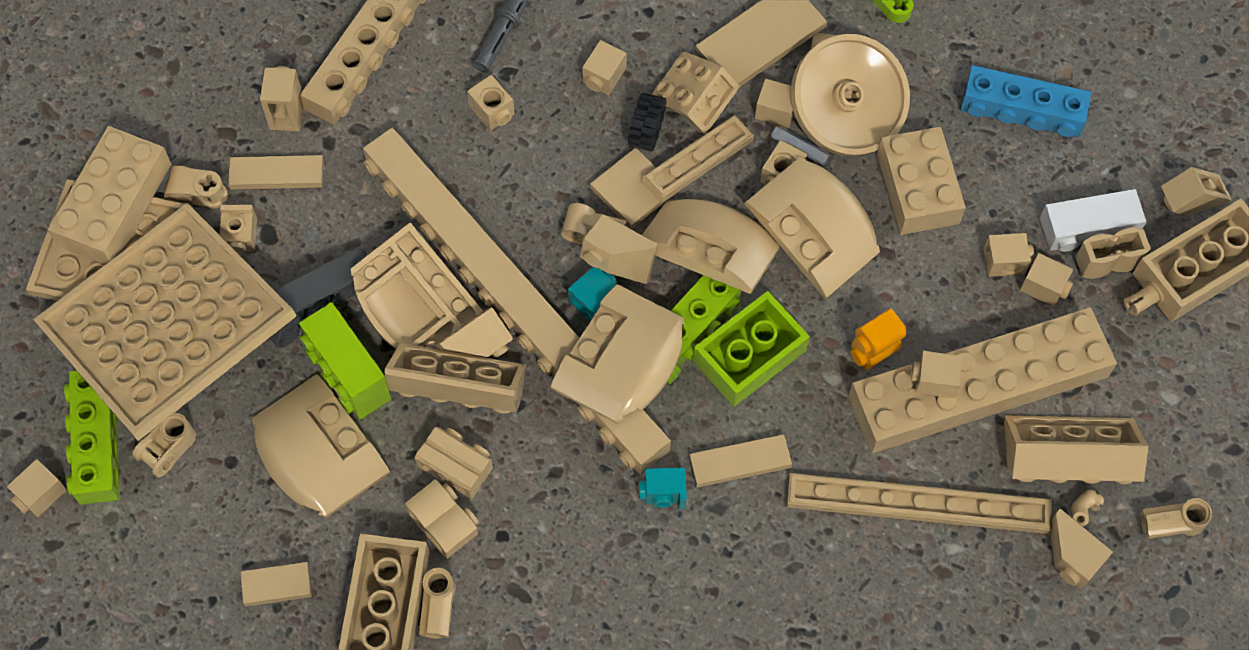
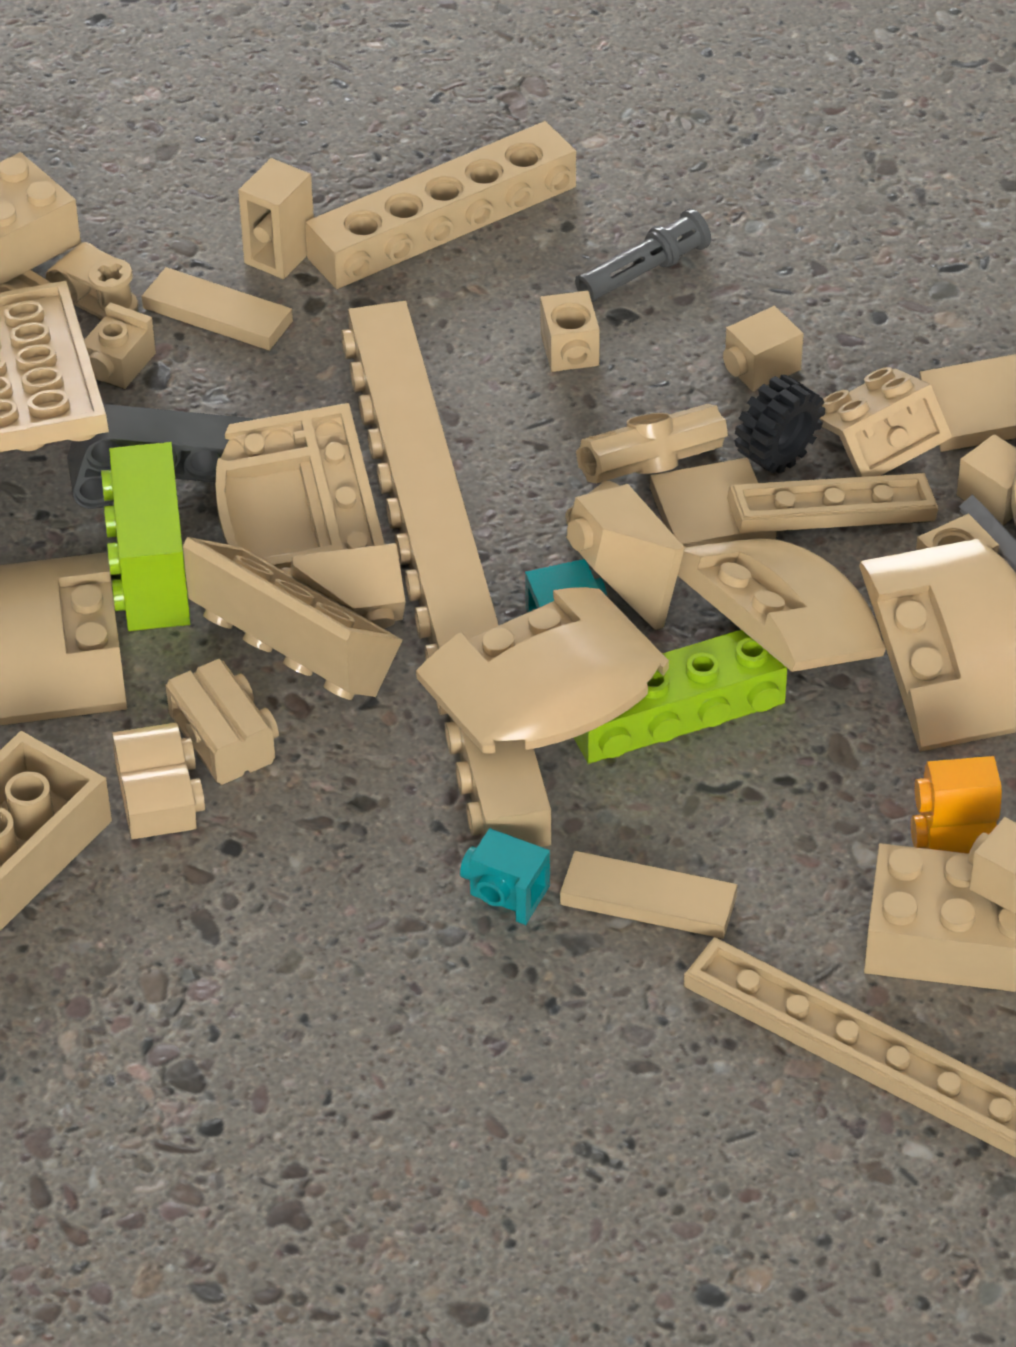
camera: 30 degrees right, 20 degrees down
tan piece [419,568,456,639] -> none
lime brick [693,291,810,407] -> none
none -> tan piece [576,404,728,484]

